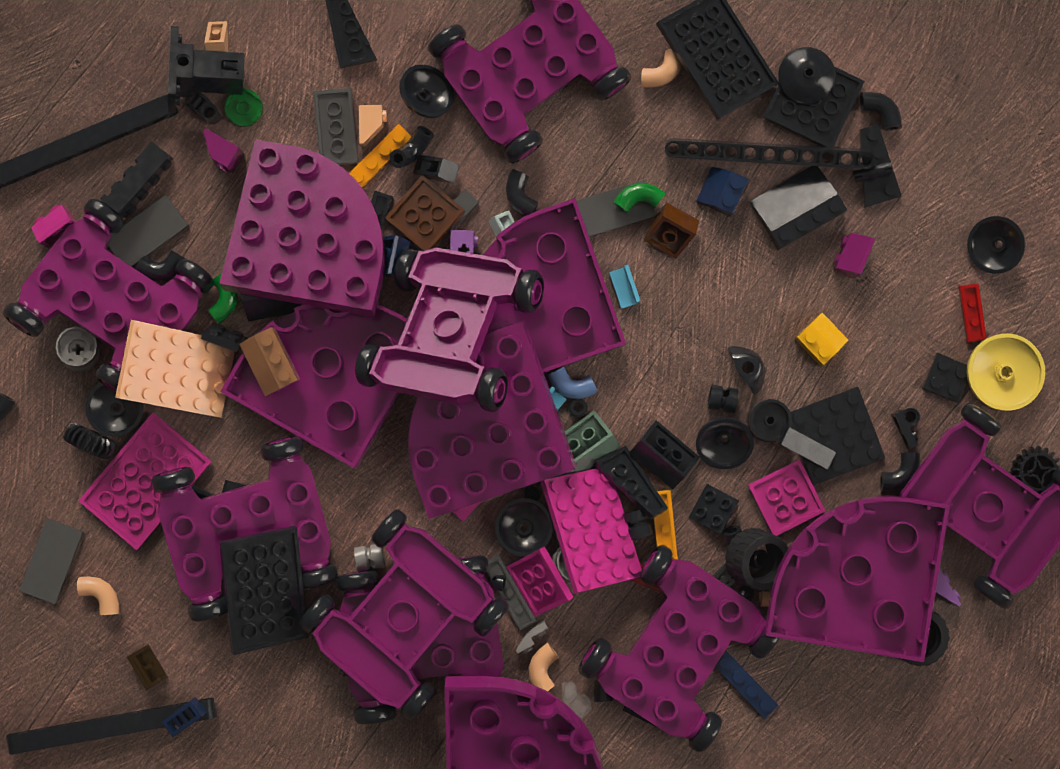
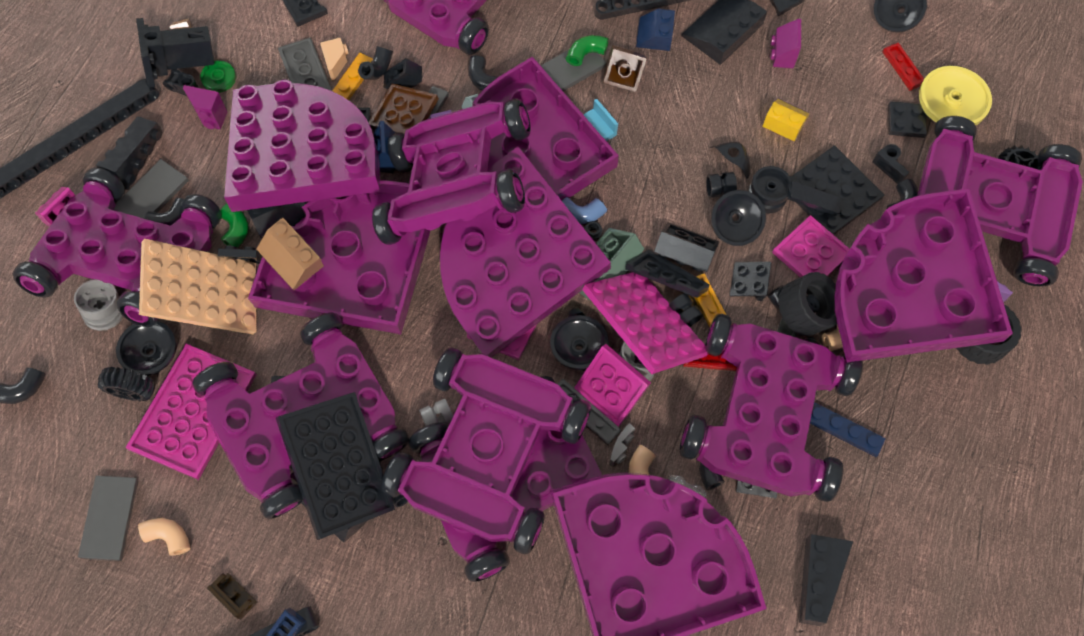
camera: 20 degrees left, 20 degrees down
black dish [399,65,454,118] -> none

